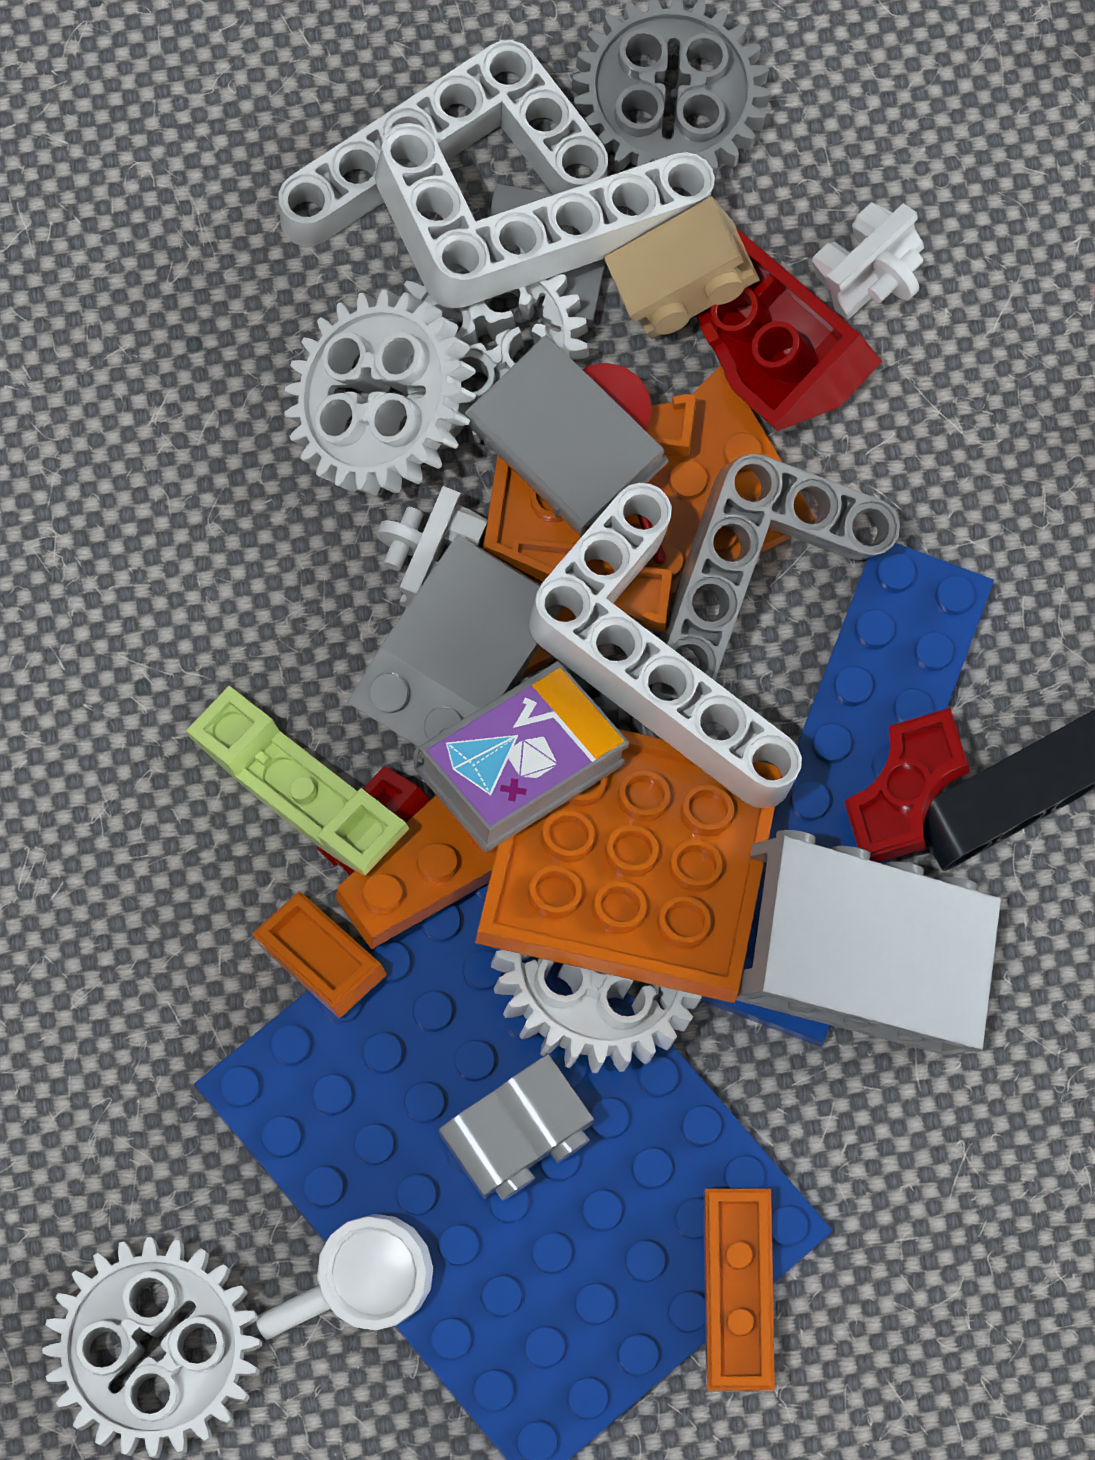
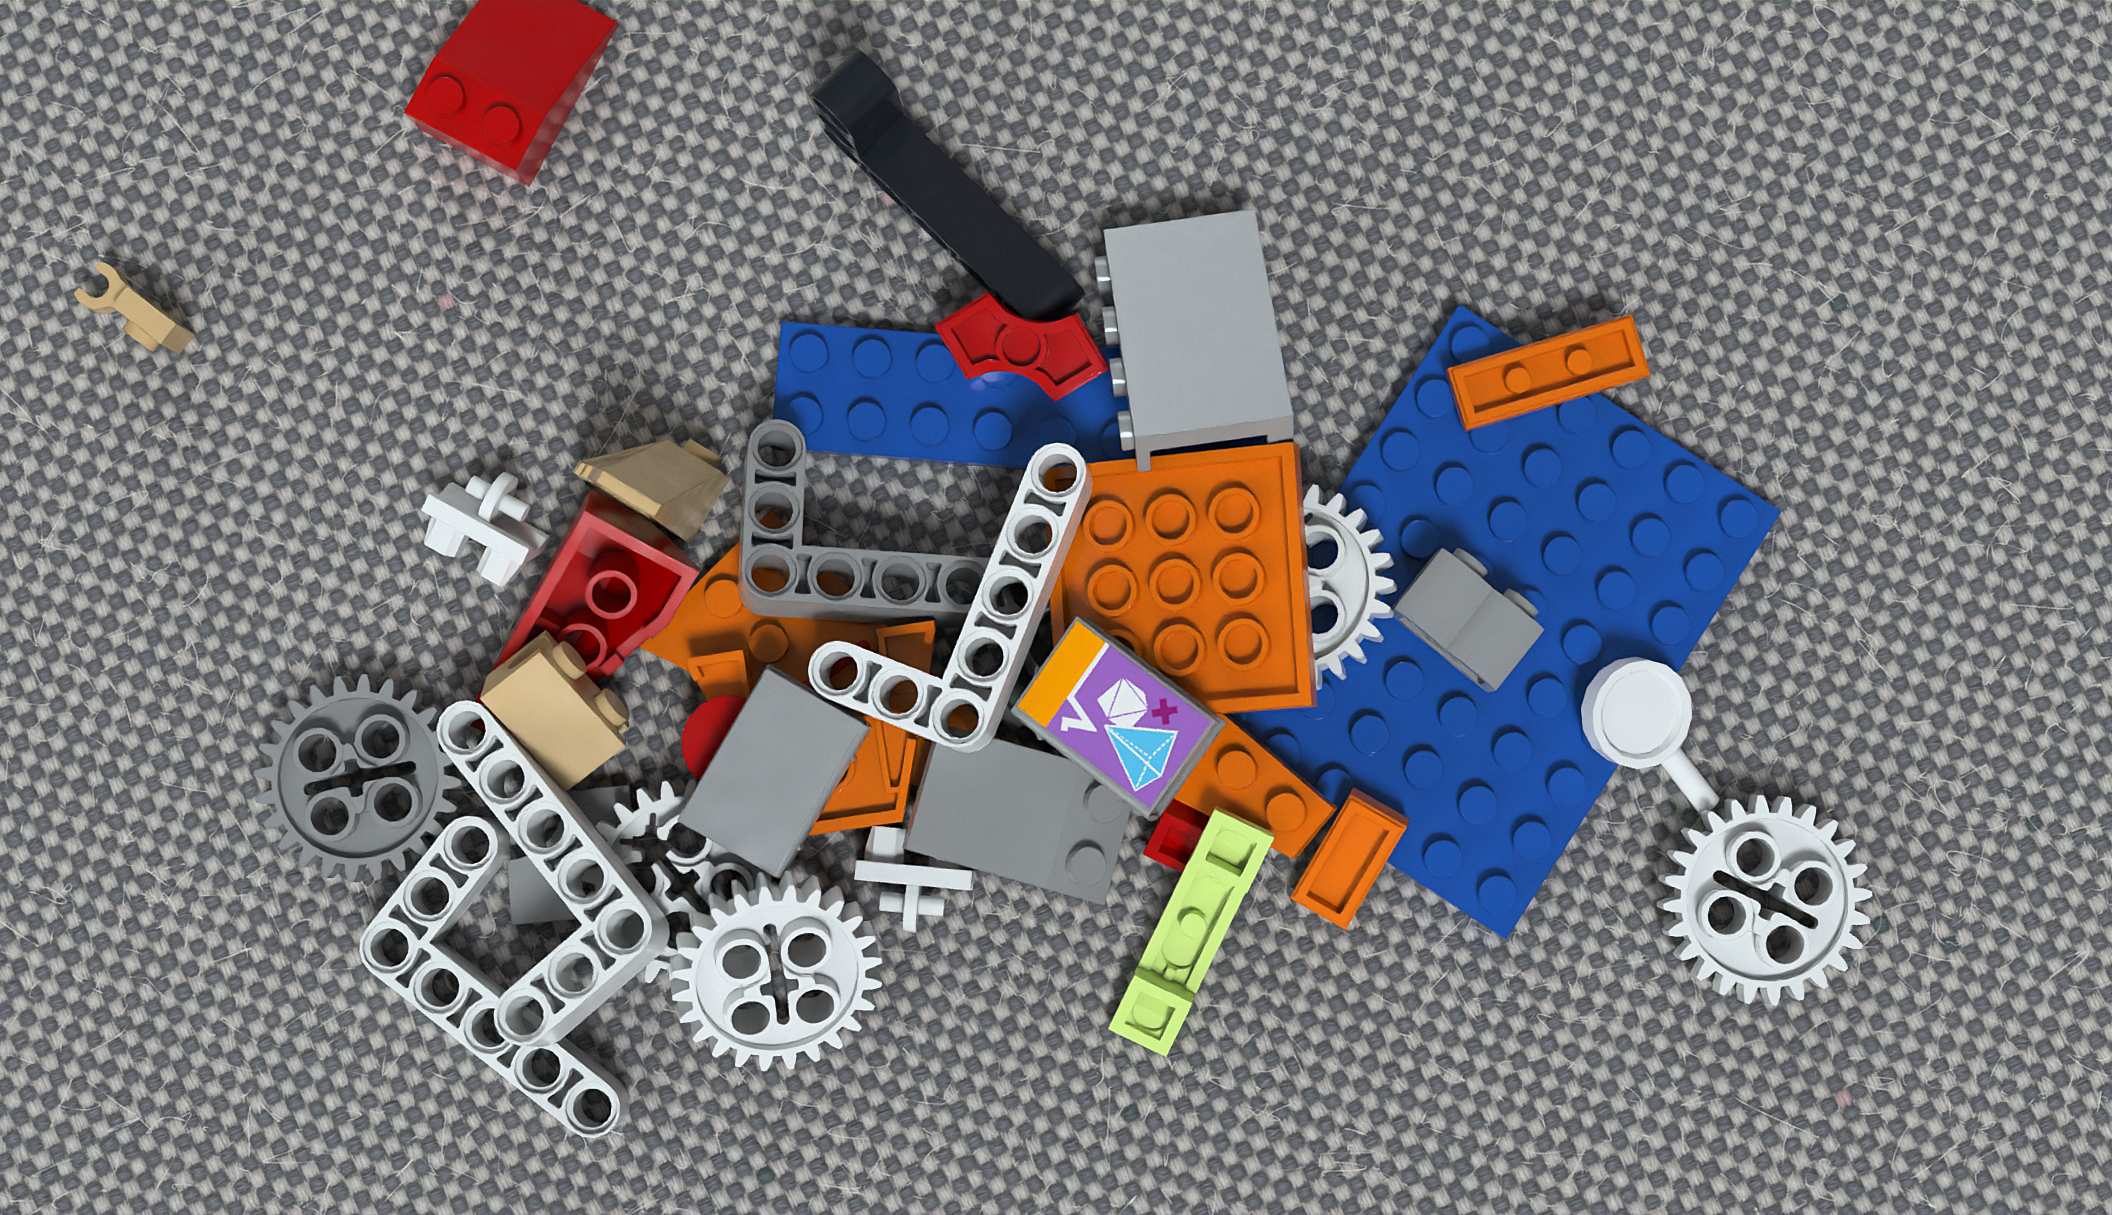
camera: 90 degrees left, 10 degrees up
none -> tan wedge [573,439,729,544]

